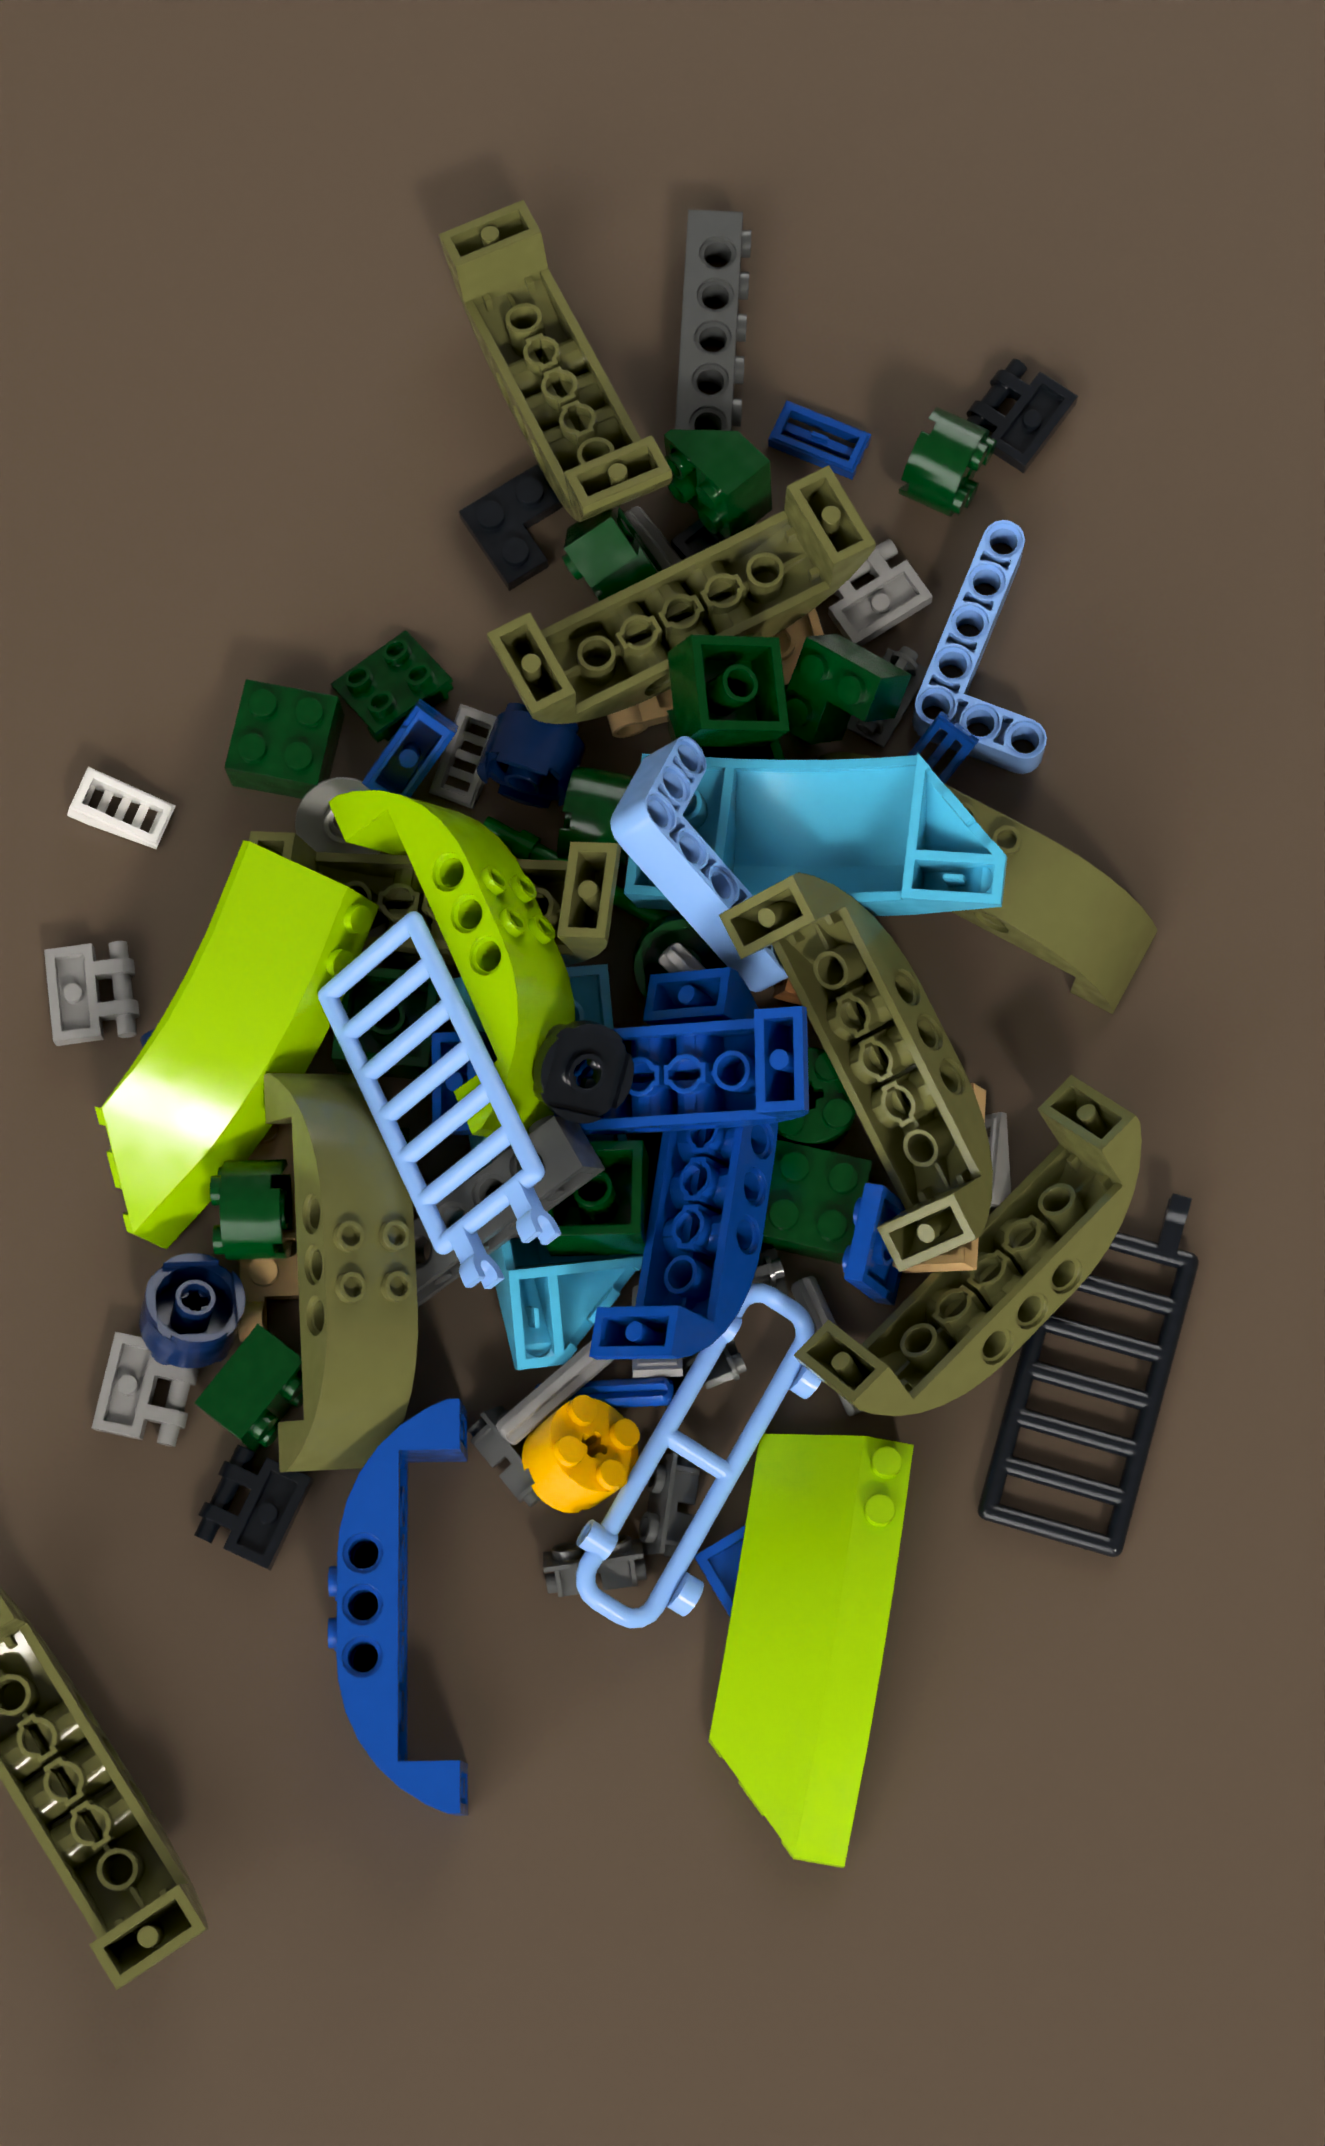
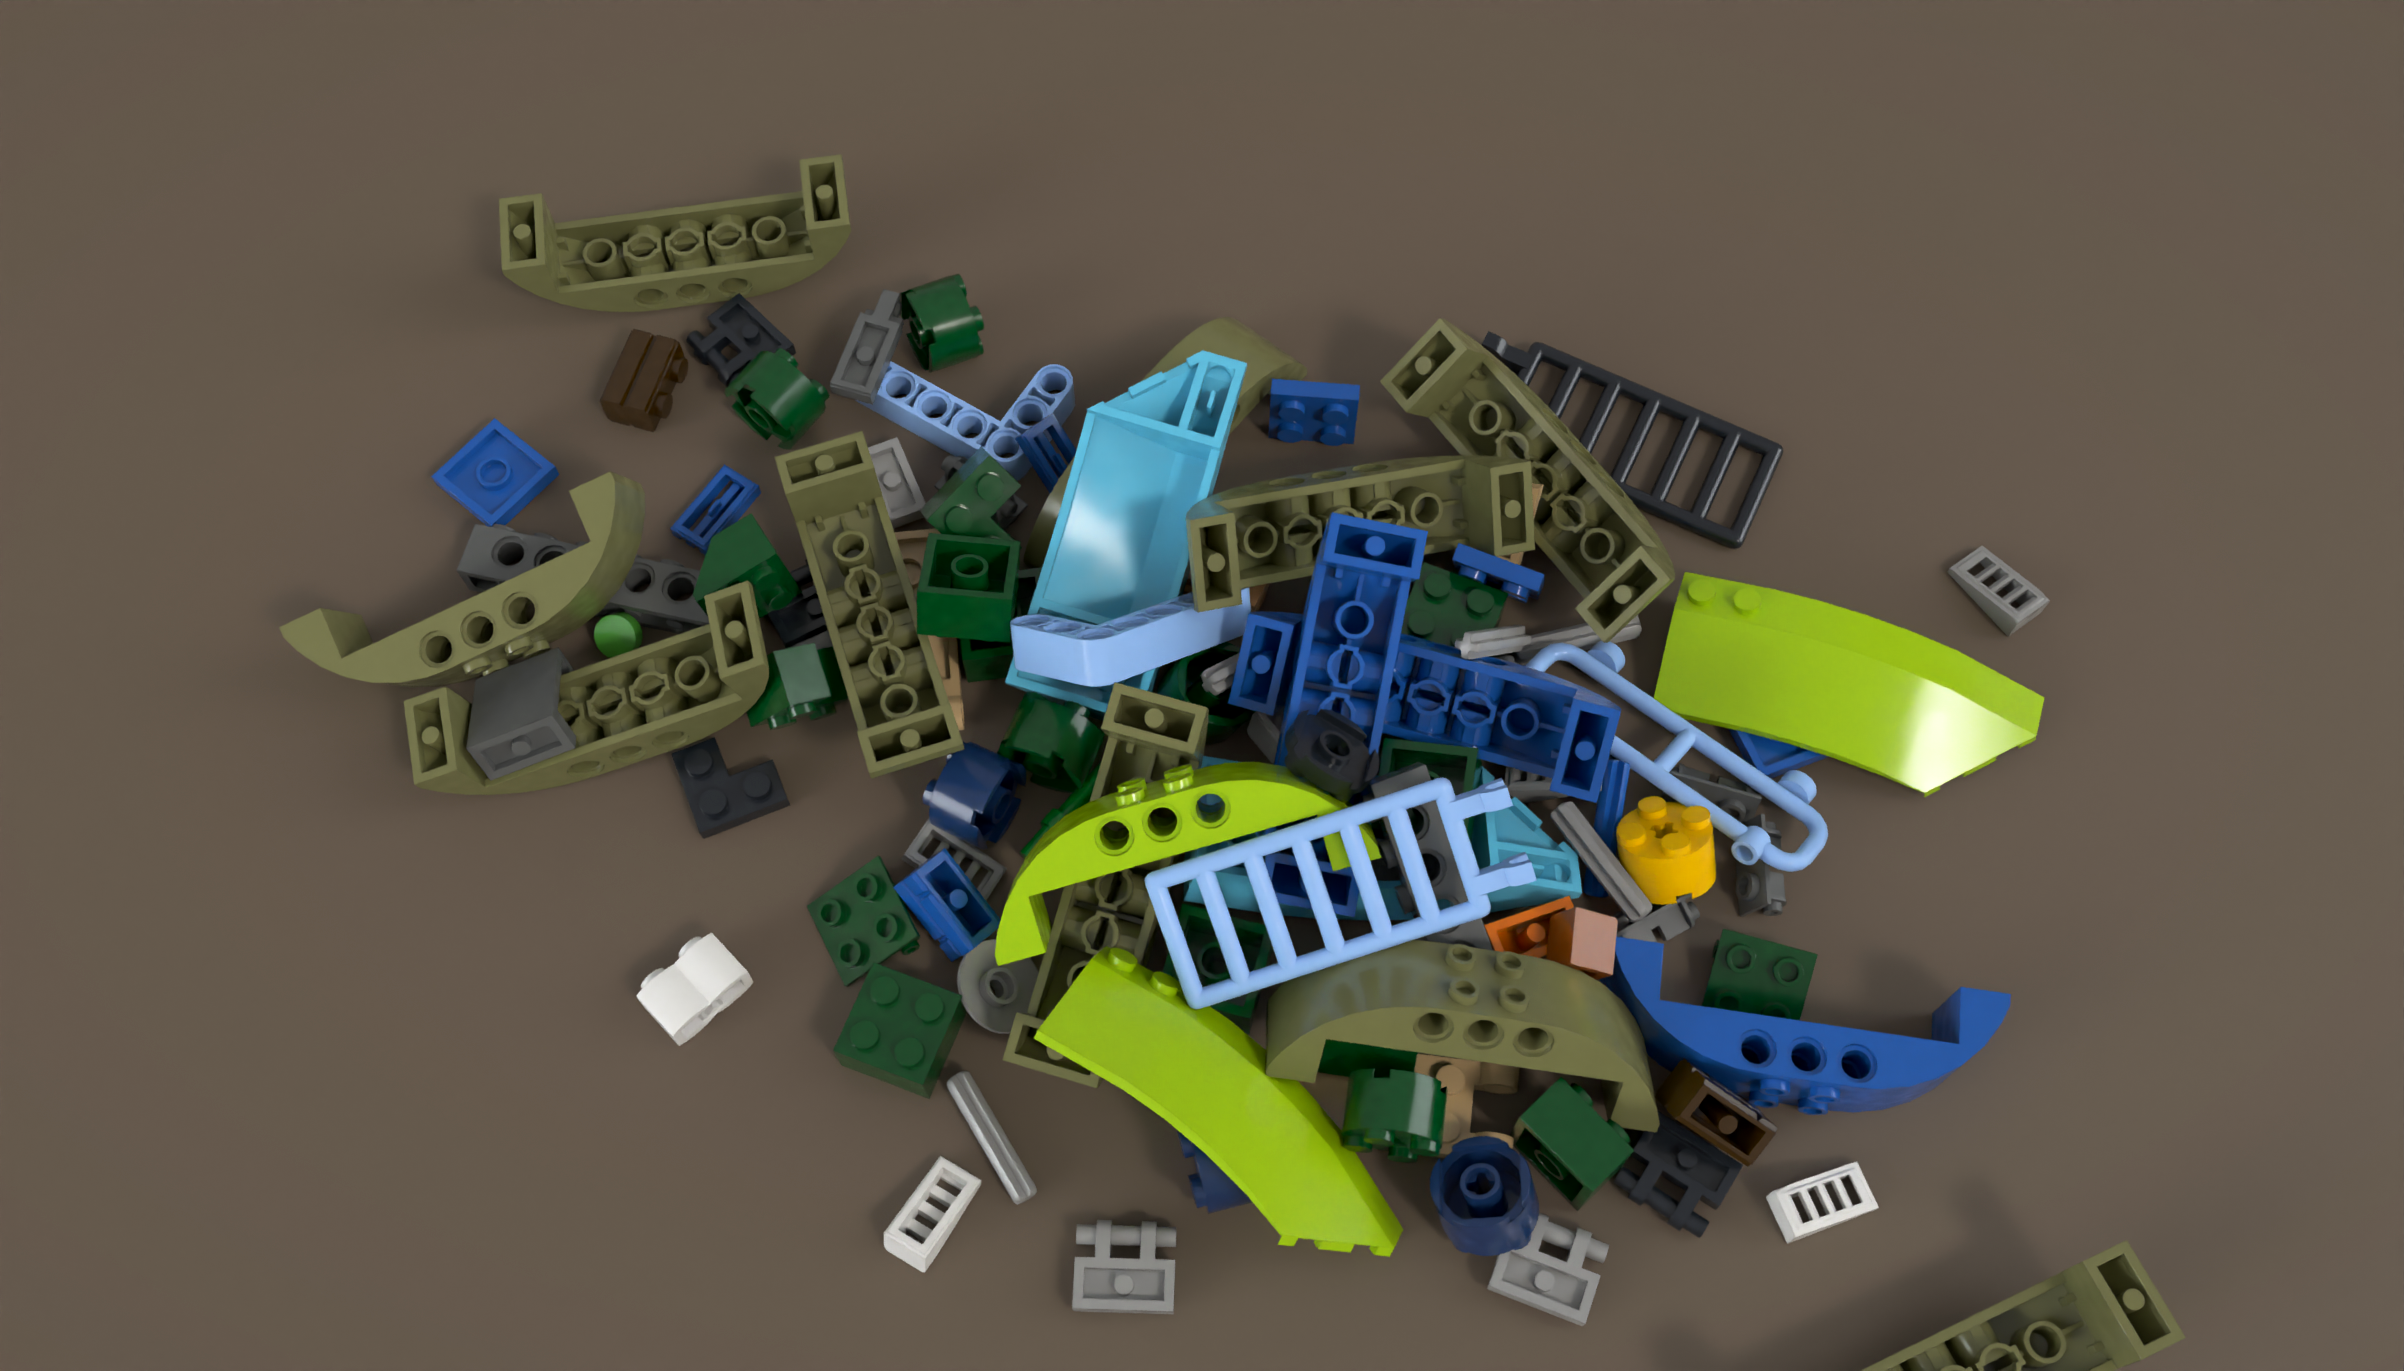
camera: 85 degrees left, 10 degrees down
none -> olive slope [279,471,645,687]
none -> blue plate [431,418,559,527]
none -> dark grey panel [466,647,576,781]
none -> olive slope [499,154,851,312]
none -> bright green tile [594,612,643,658]
none -> dark brown brick [600,329,688,432]
none -> white brick [636,933,753,1046]
none -> dark grey hinge [830,289,904,405]
none -> dark green brick [899,274,984,373]
none -> light grey axle [947,1070,1037,1204]
none -> blue plate [1269,379,1360,446]
none -> light grey axle [1455,625,1531,660]
none -> orange slope [1484,896,1574,959]
none -> panel [1546,907,1618,980]
none -> dark brown brick [1655,1058,1777,1167]
none -> dark green hinge [1701,928,1818,1021]
none -> white slope [1766,1161,1879,1244]
none -> light grey slope [1947,546,2050,636]

